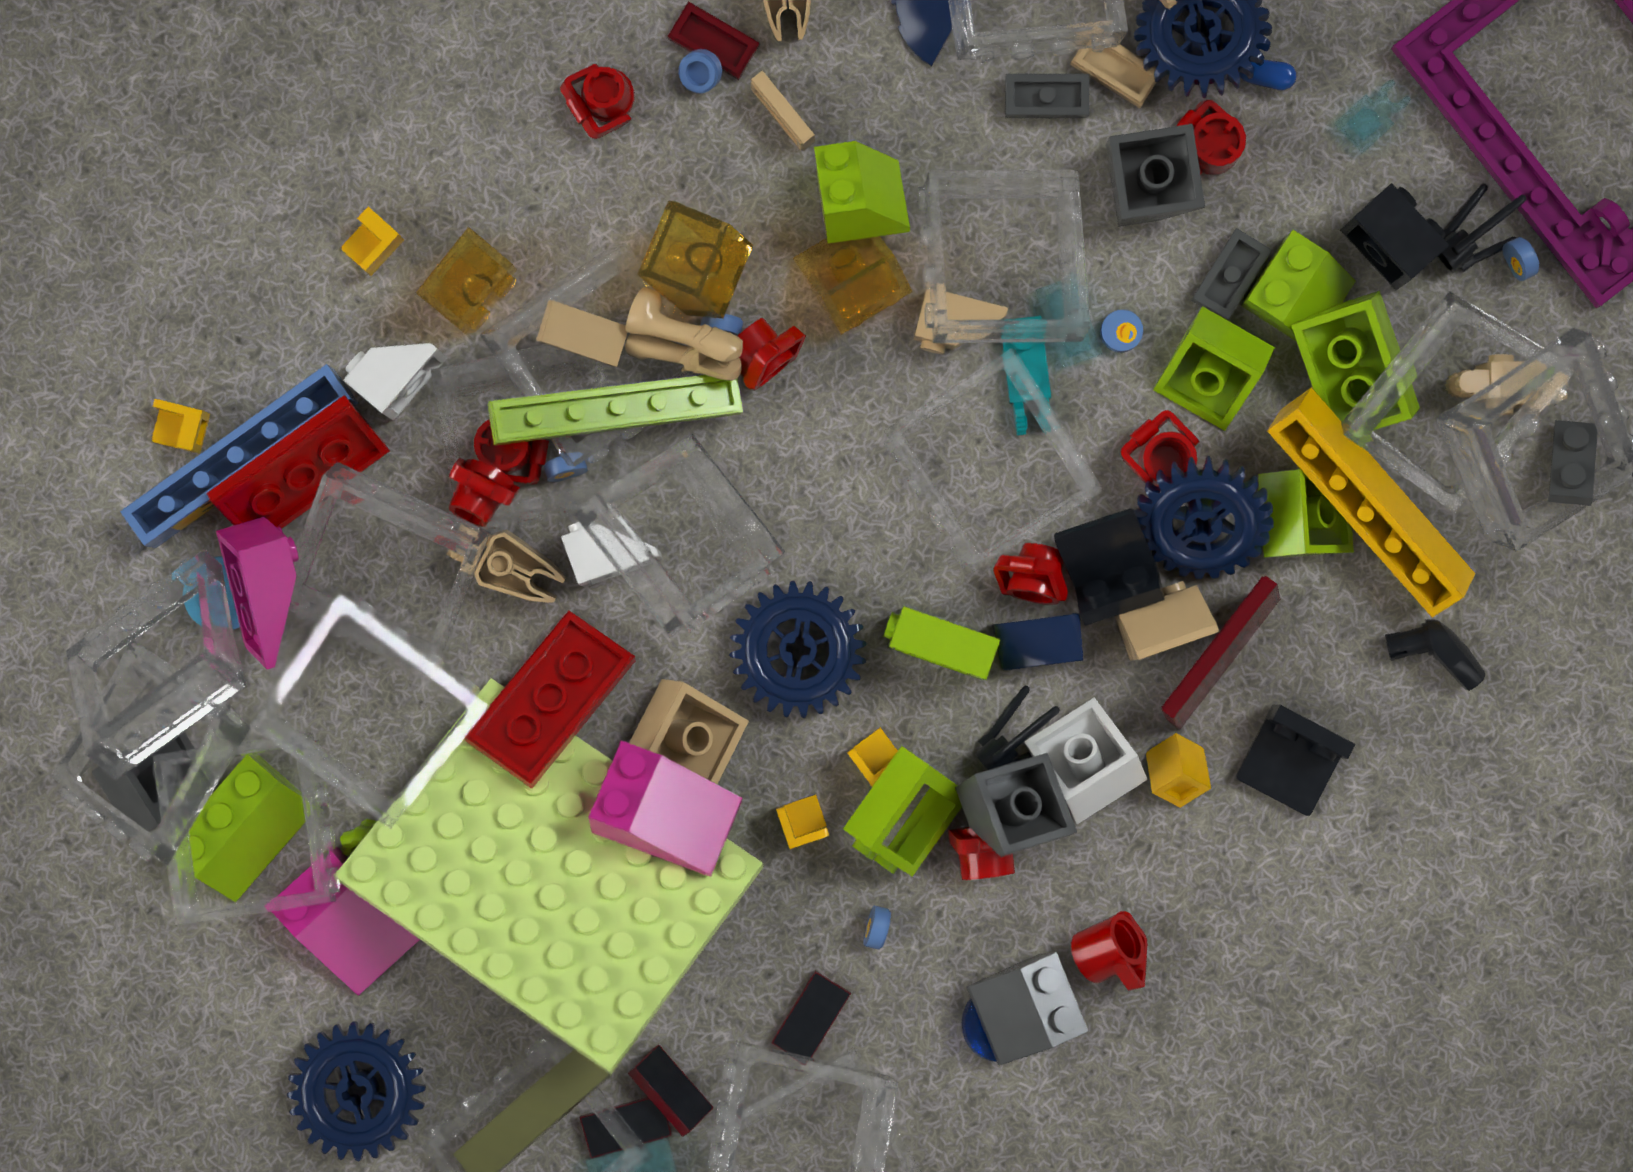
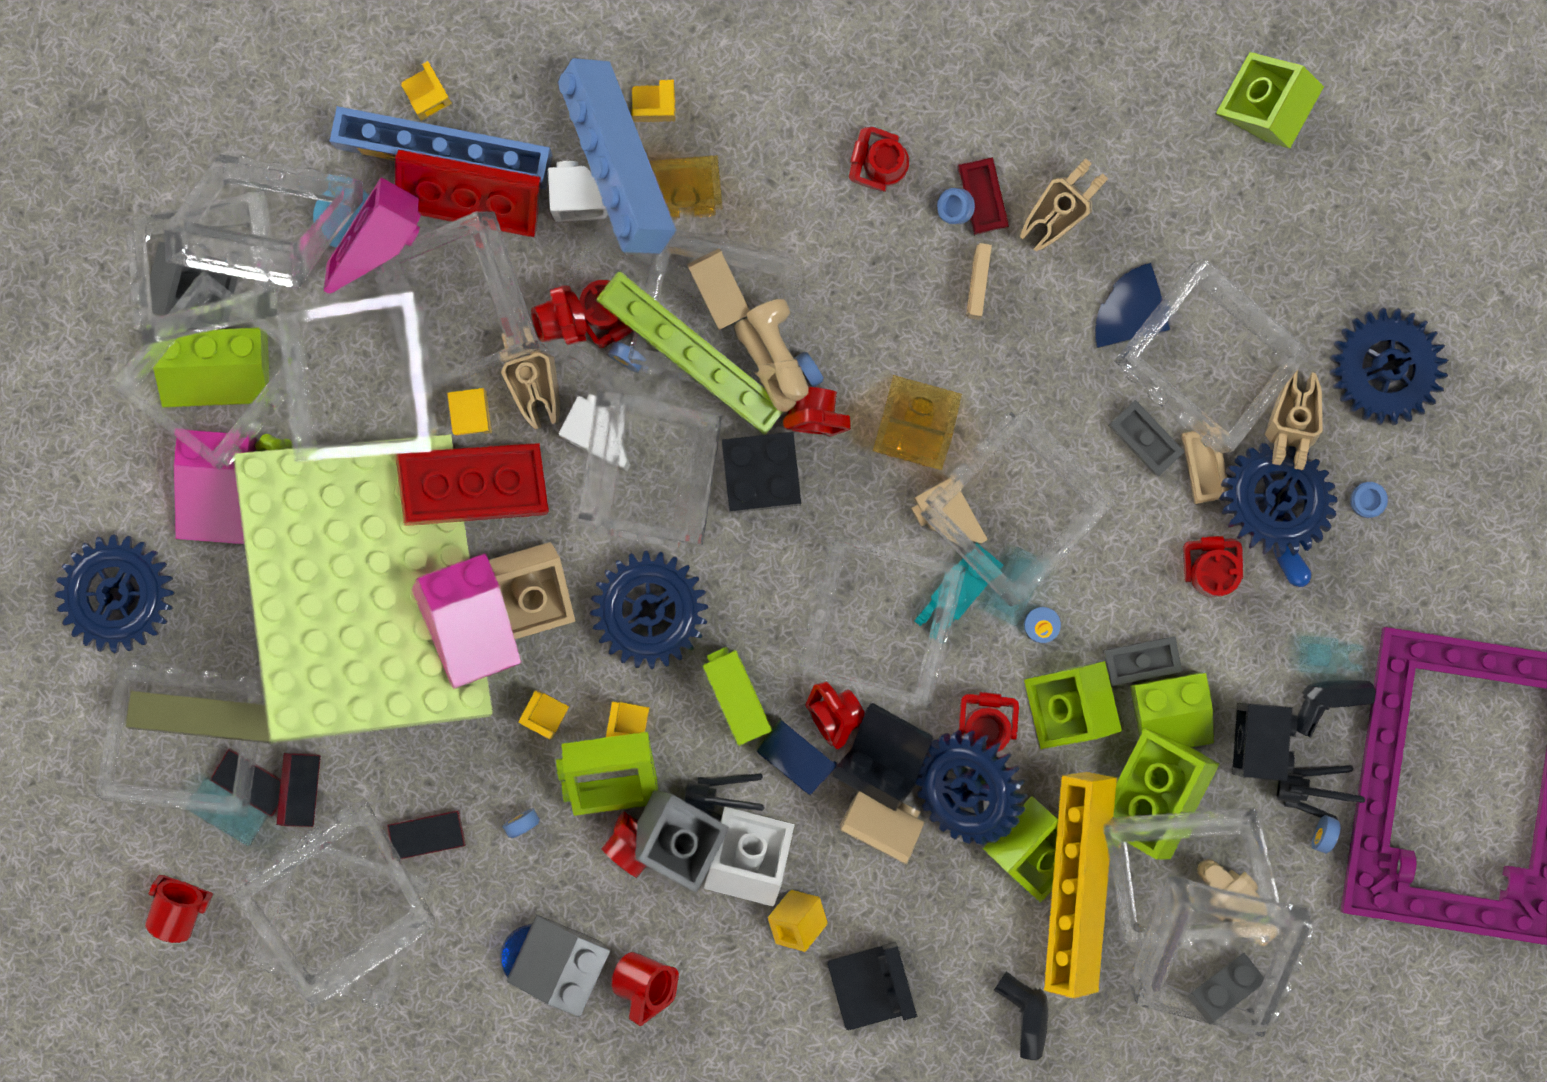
camera: 45 degrees right, 0 degrees up
clear yellow slope [637,201,753,318] -> none
lime slope [814,141,910,244] -> none
dark grey slope [1106,124,1205,227] -> none
dark red tile [1161,575,1281,731] -> none
none -> yellow panel [447,388,492,436]
none -> medium blue brick [558,58,676,254]
none -> black brick [722,432,801,513]
none -> black arm [1297,680,1375,738]

